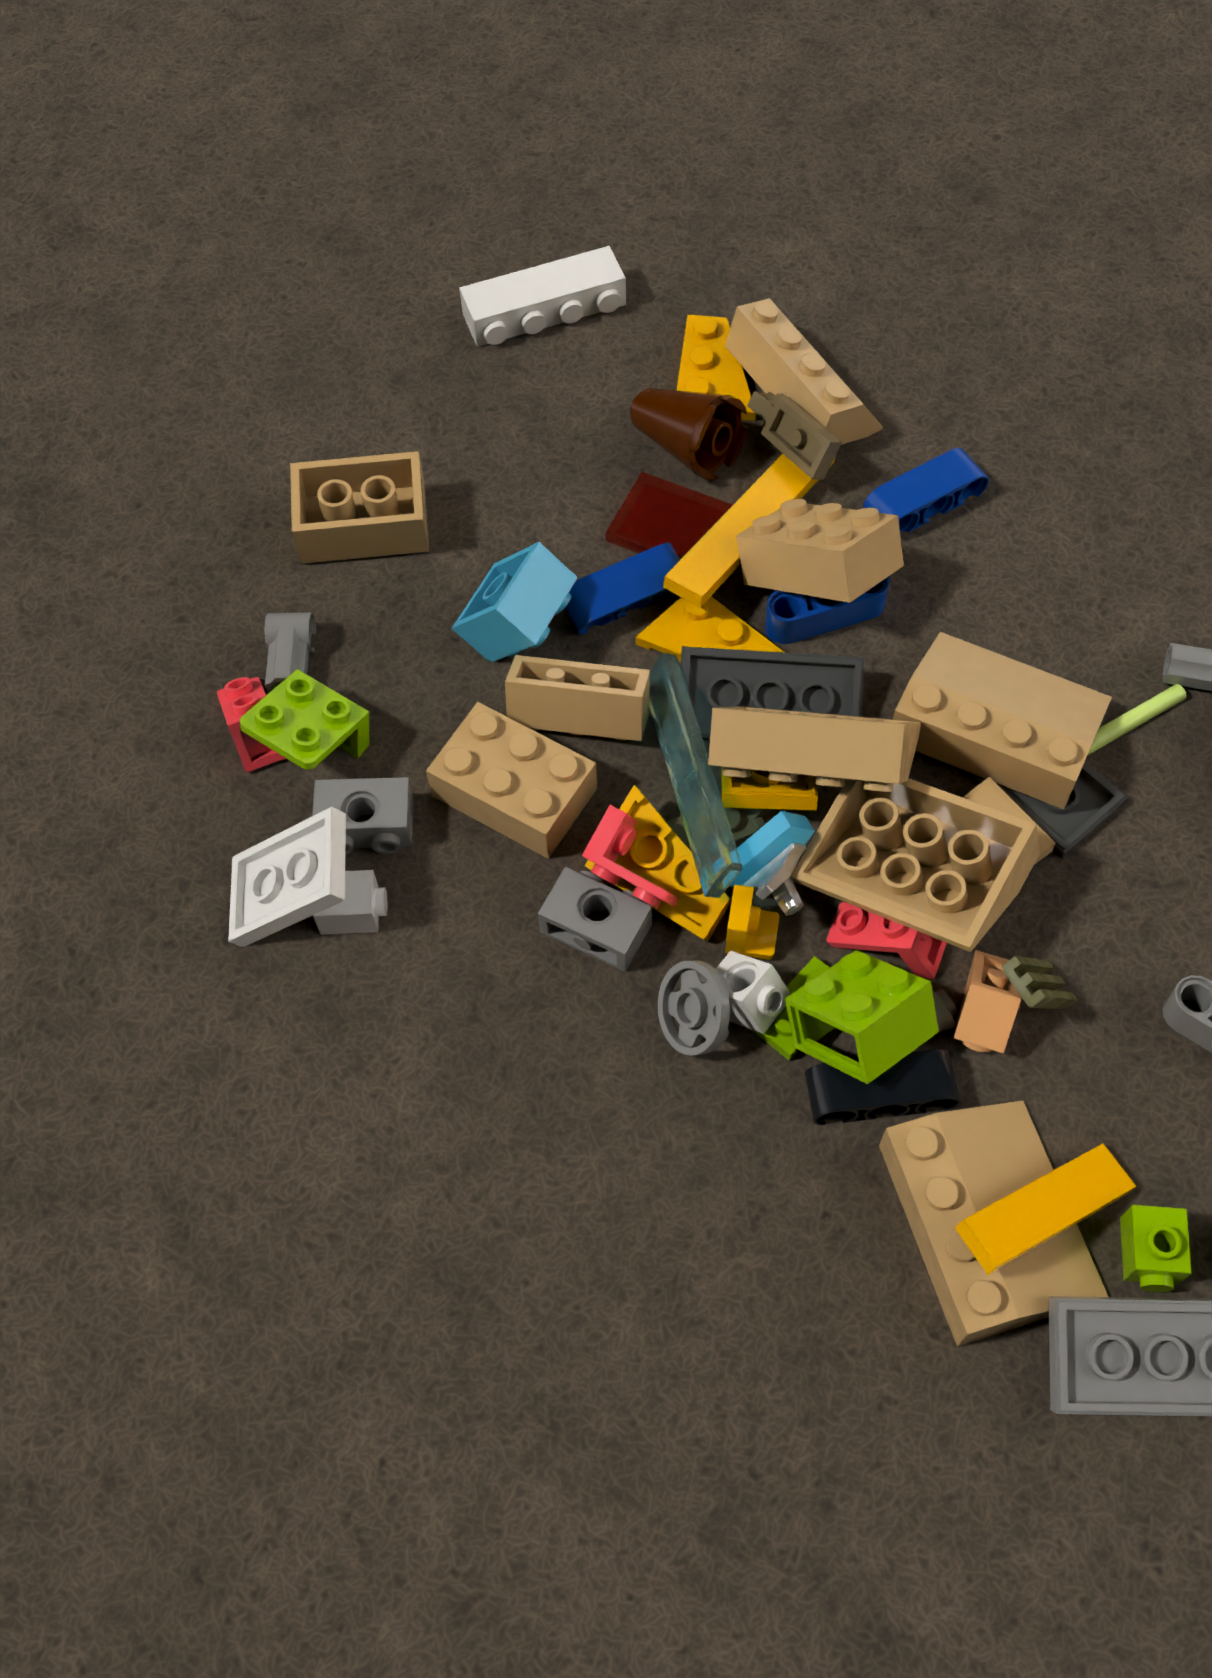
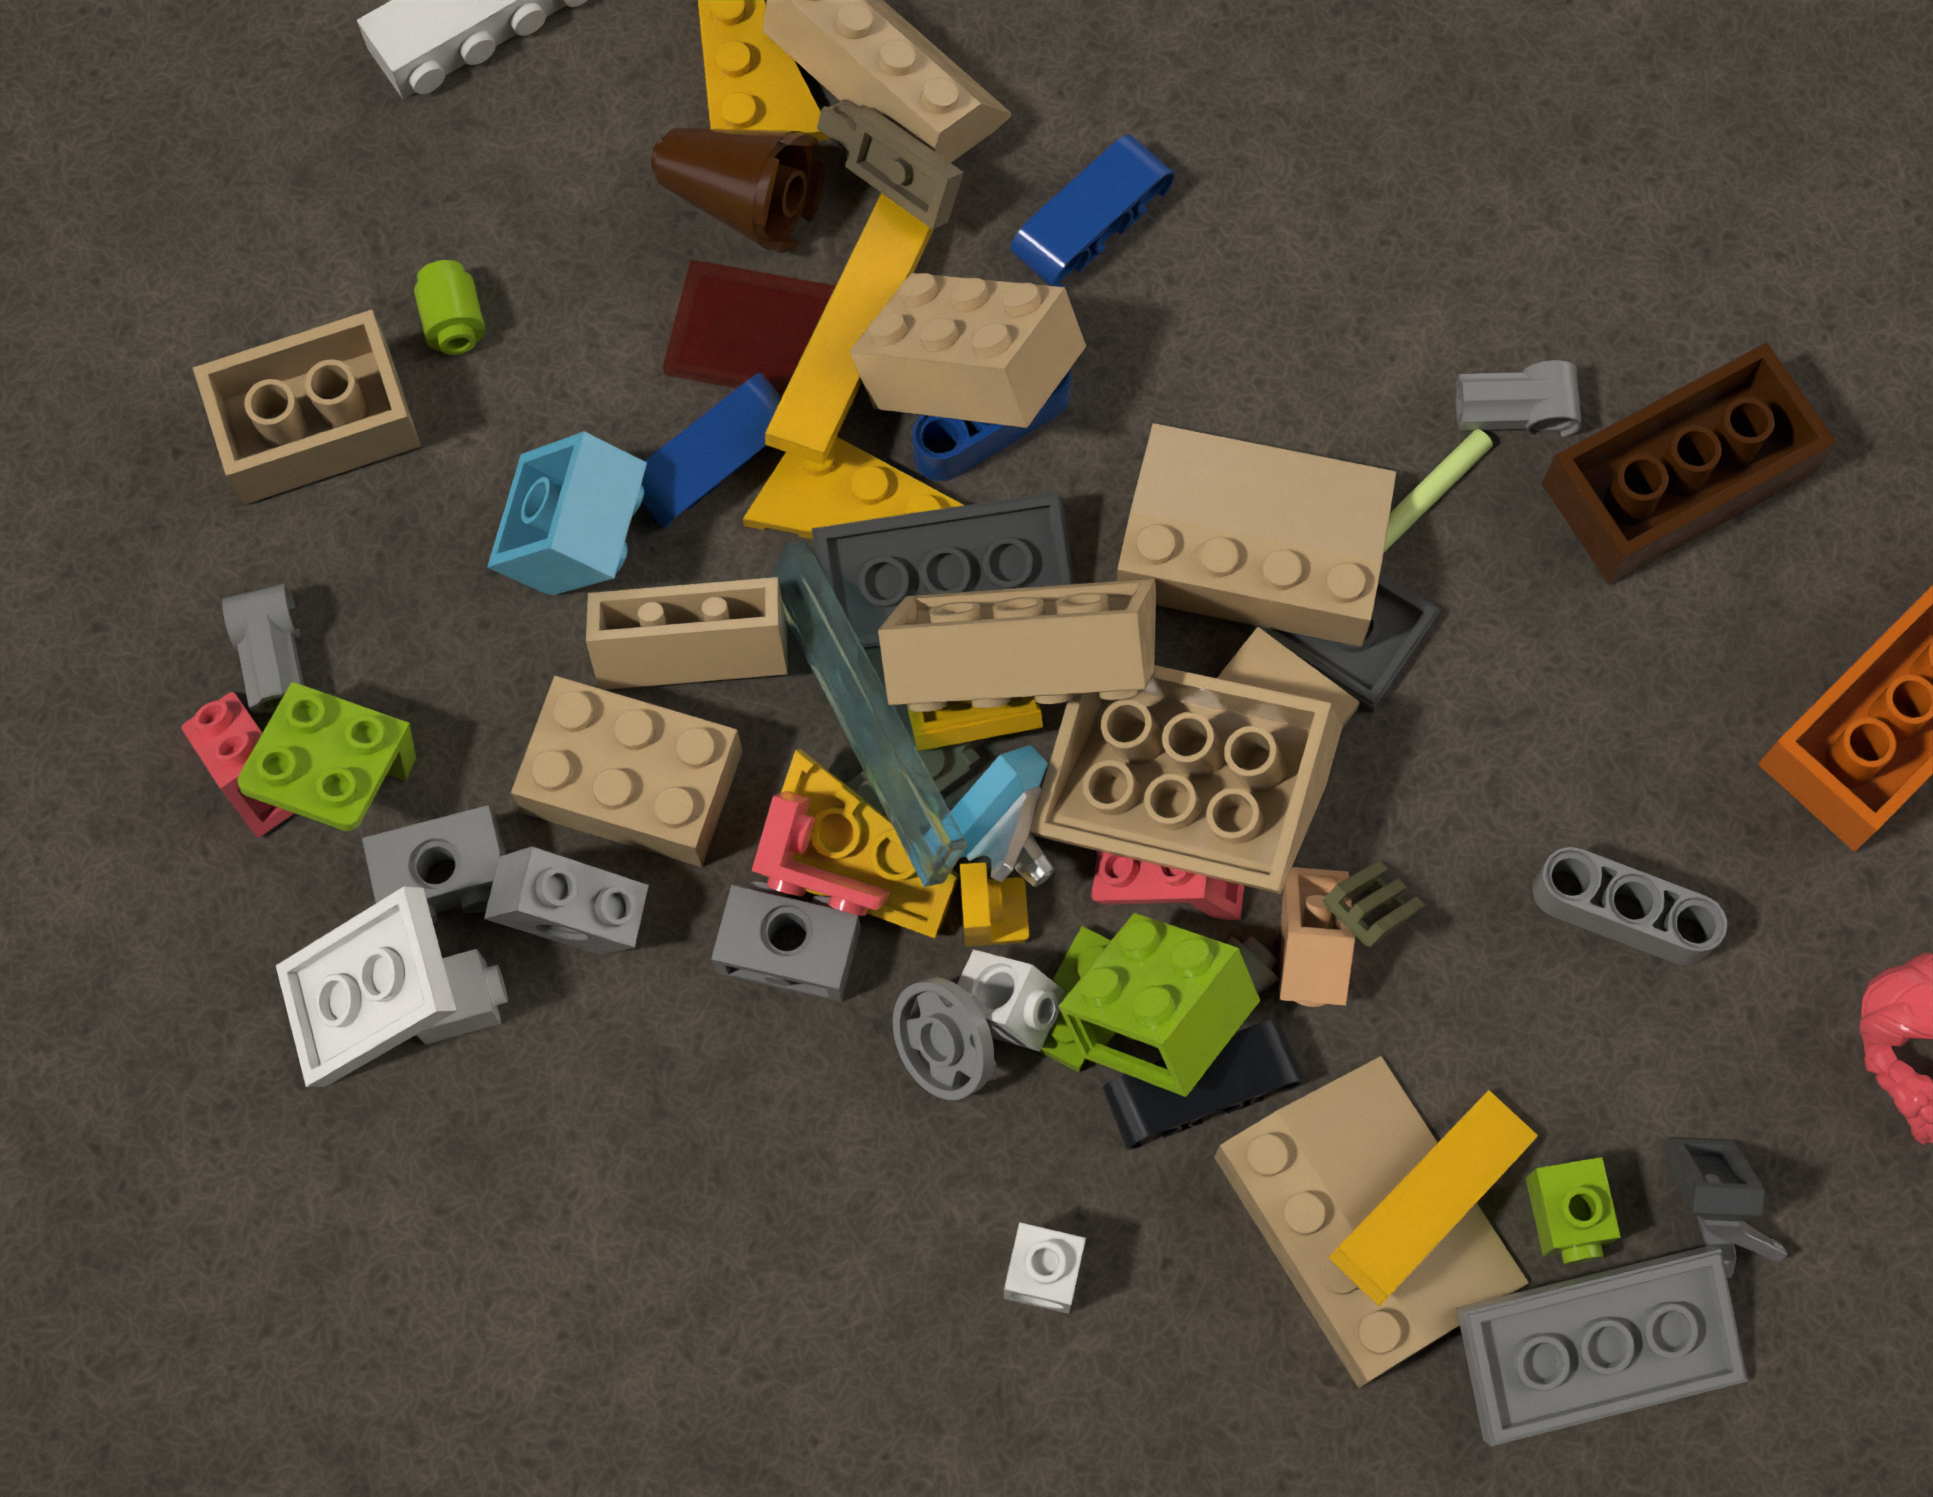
camera: 15 degrees left, 10 degrees up
none -> lime brick [414,260,486,355]
none -> light grey brick [484,847,649,955]
none -> white brick [1004,1222,1086,1314]

